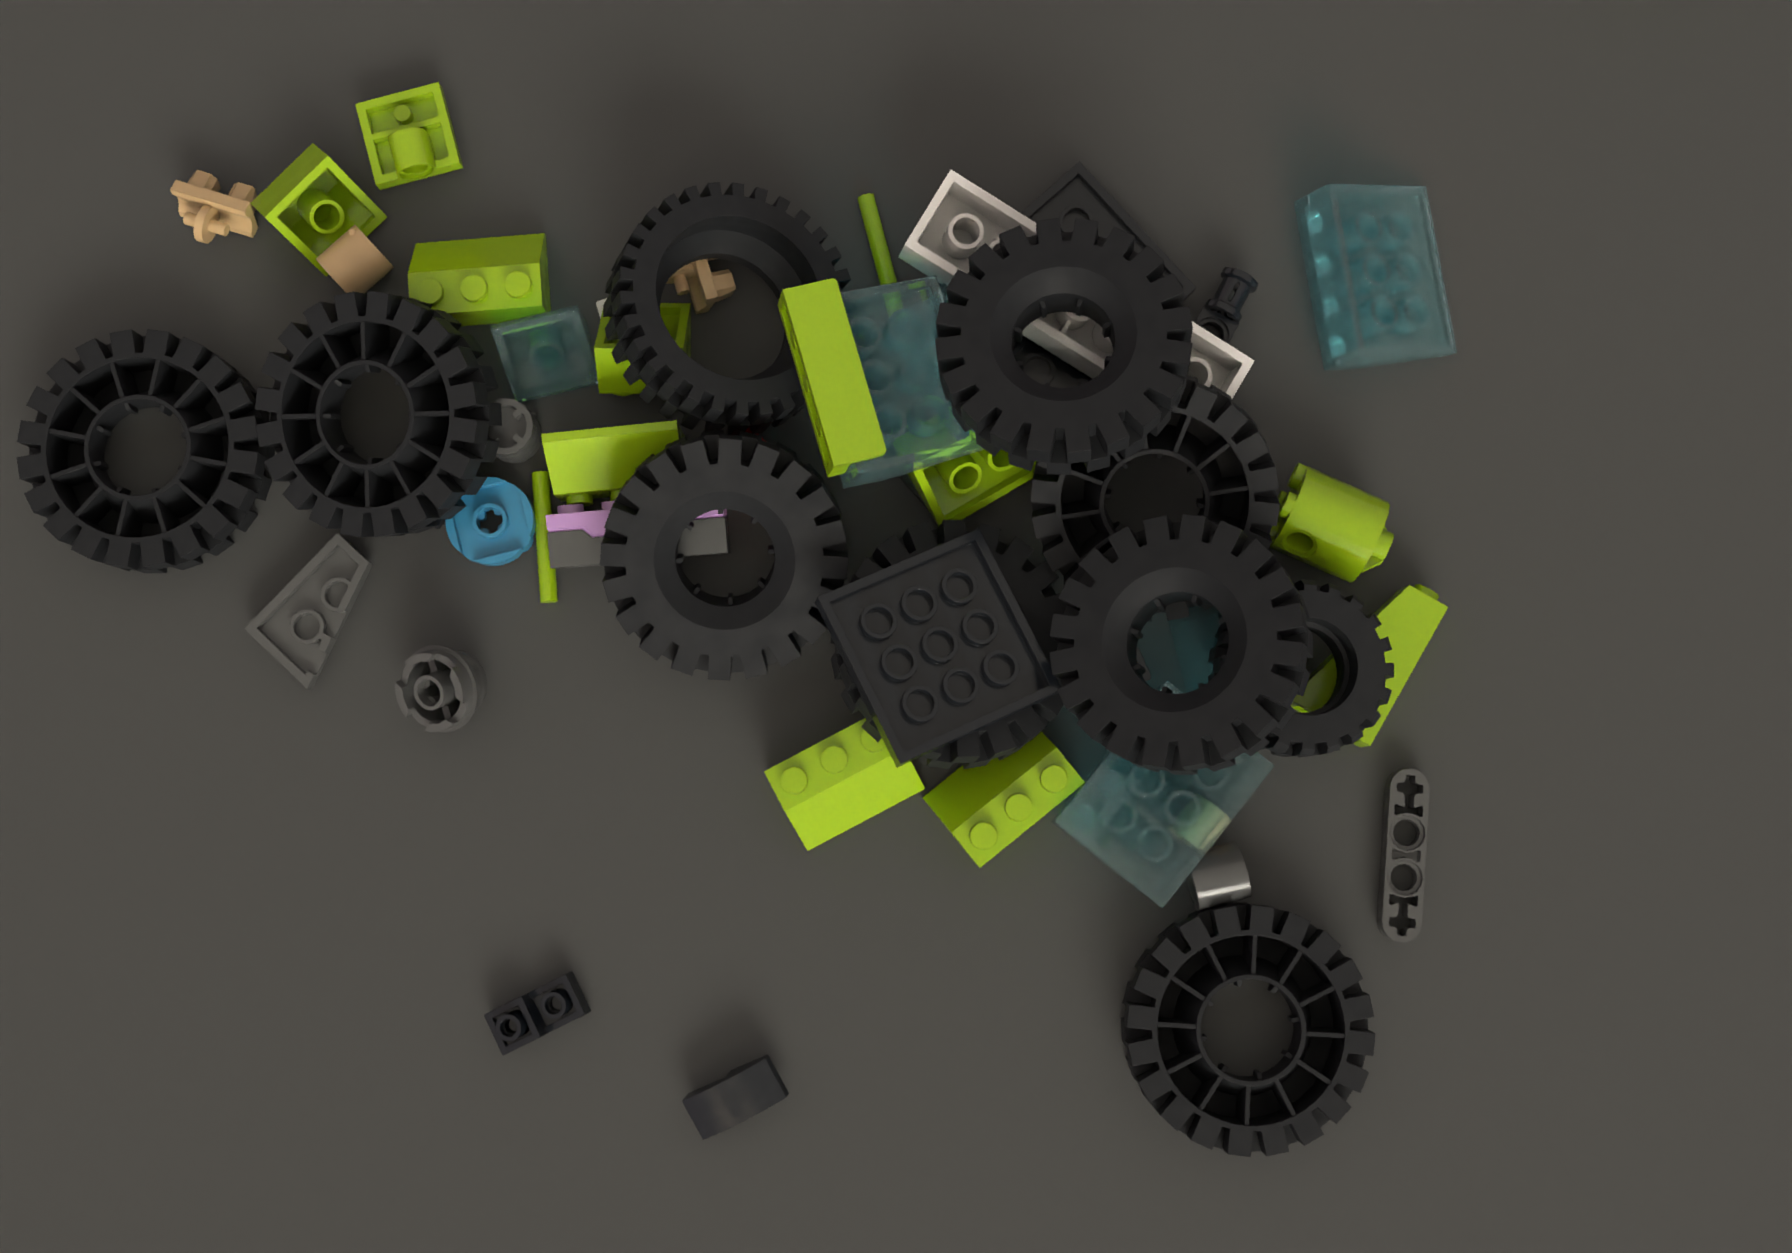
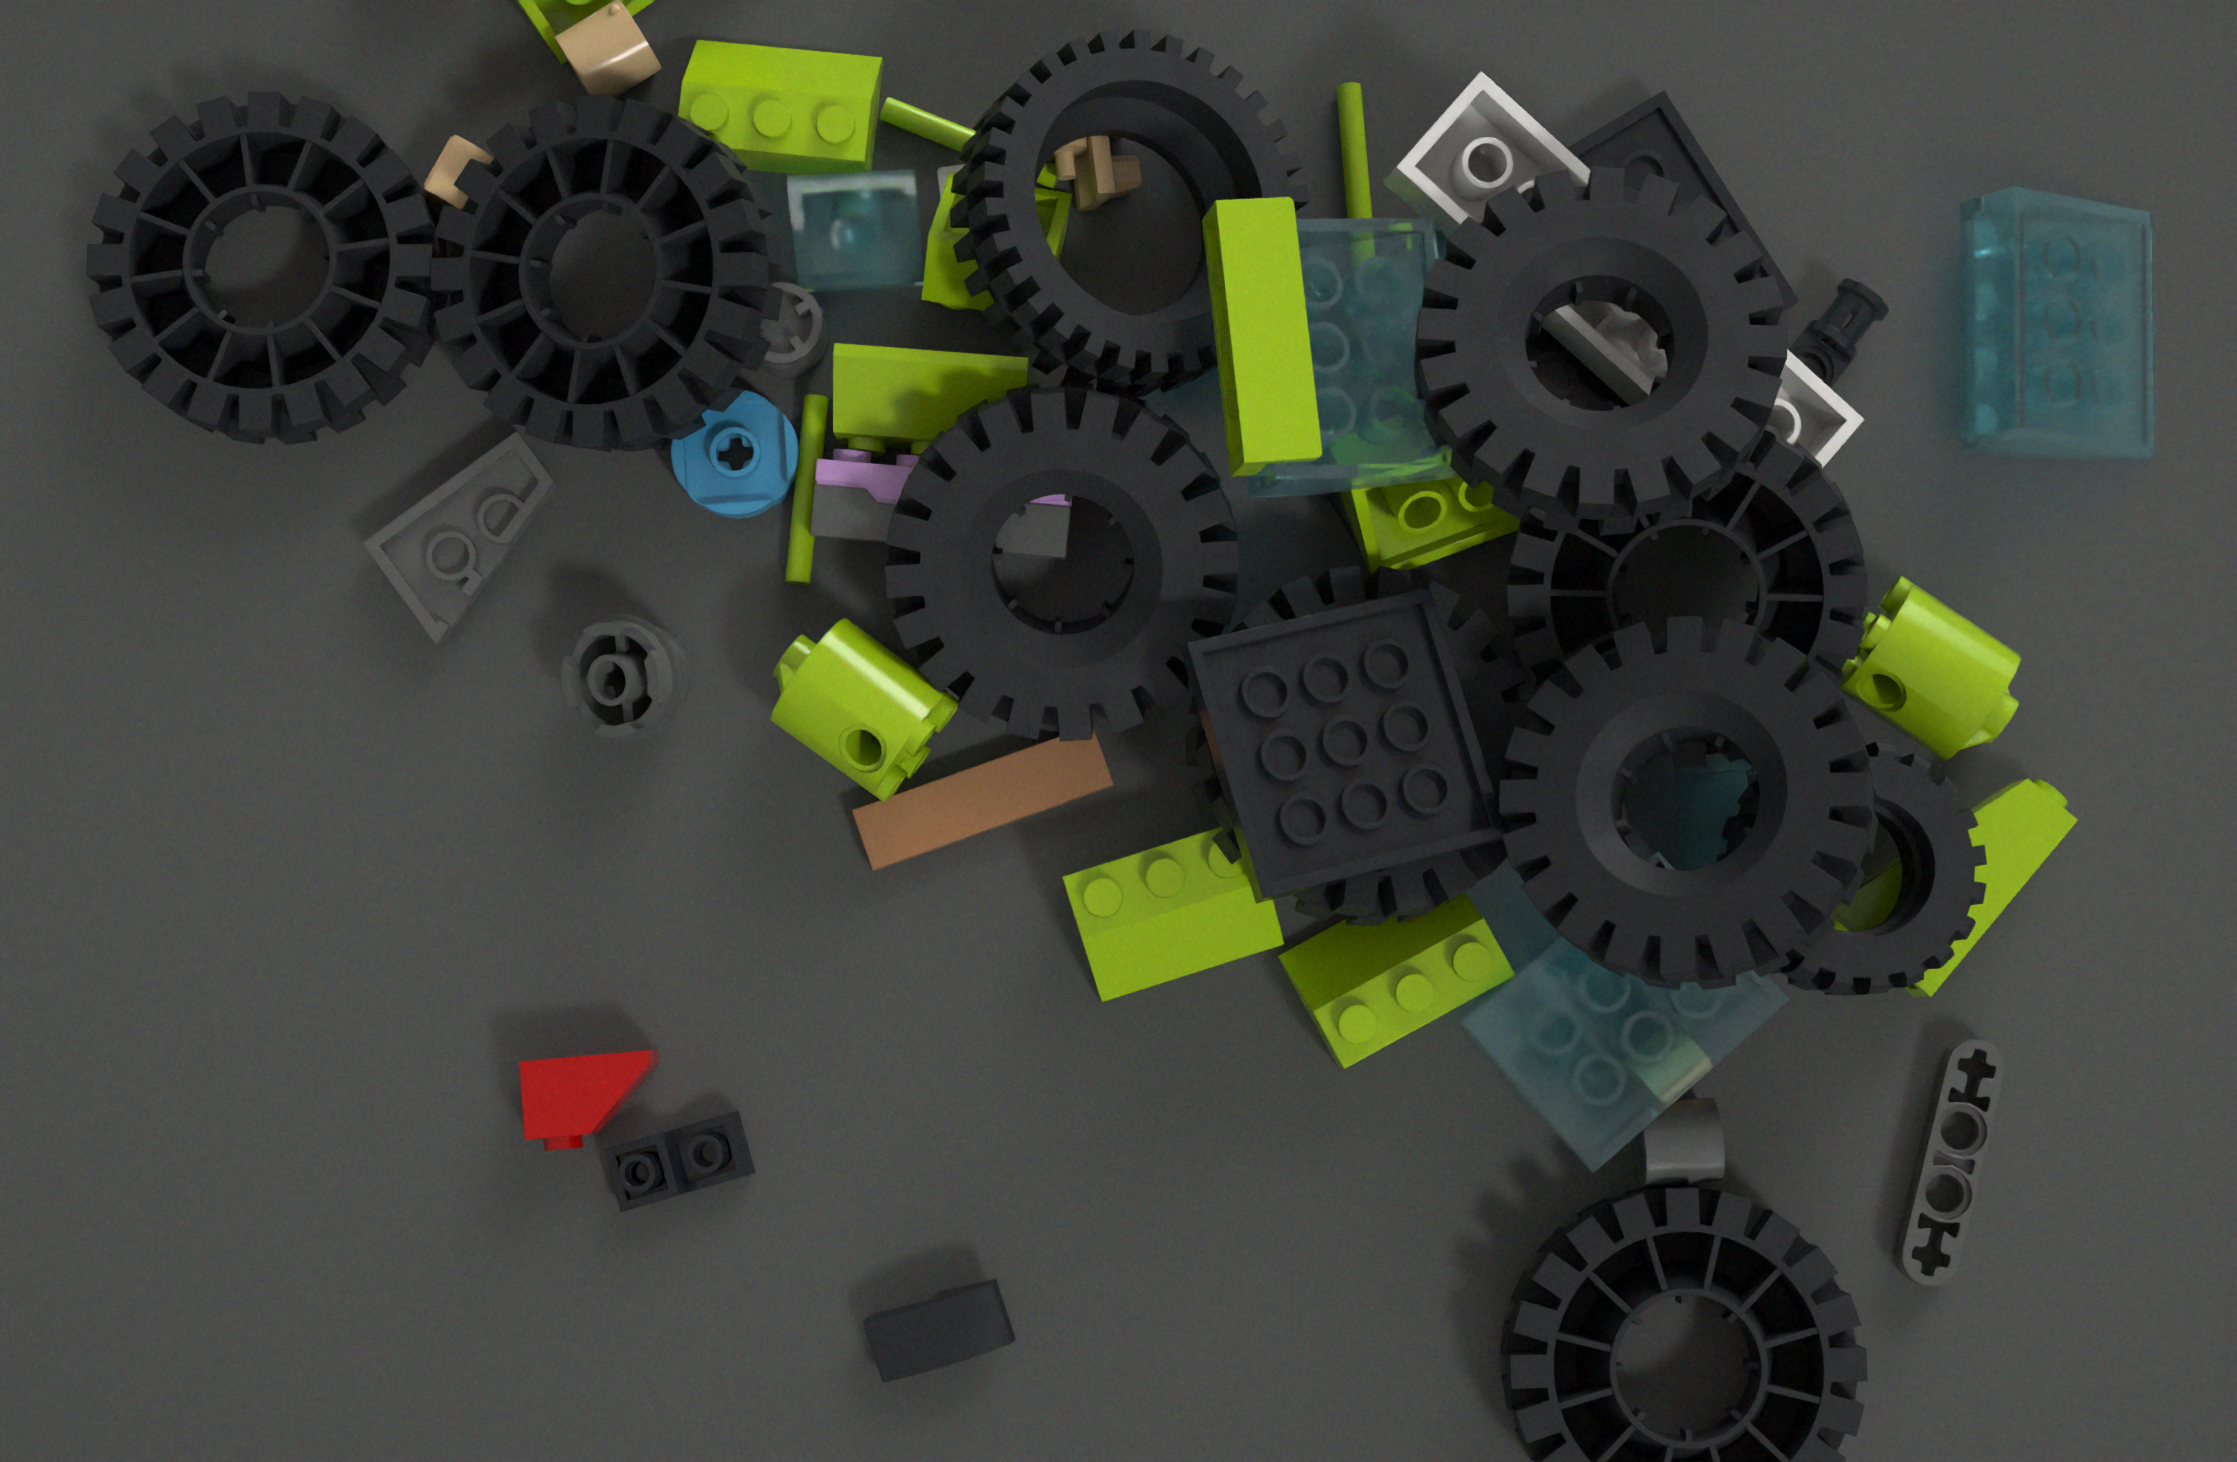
camera: 10 degrees right, 0 degrees up
none -> tan brick [423,134,494,210]
none -> red slope [519,1050,659,1151]
none -> lime cylinder [770,618,959,803]
none -> medium nougat tile [852,729,1114,872]
none -> lime bar [880,97,1058,189]

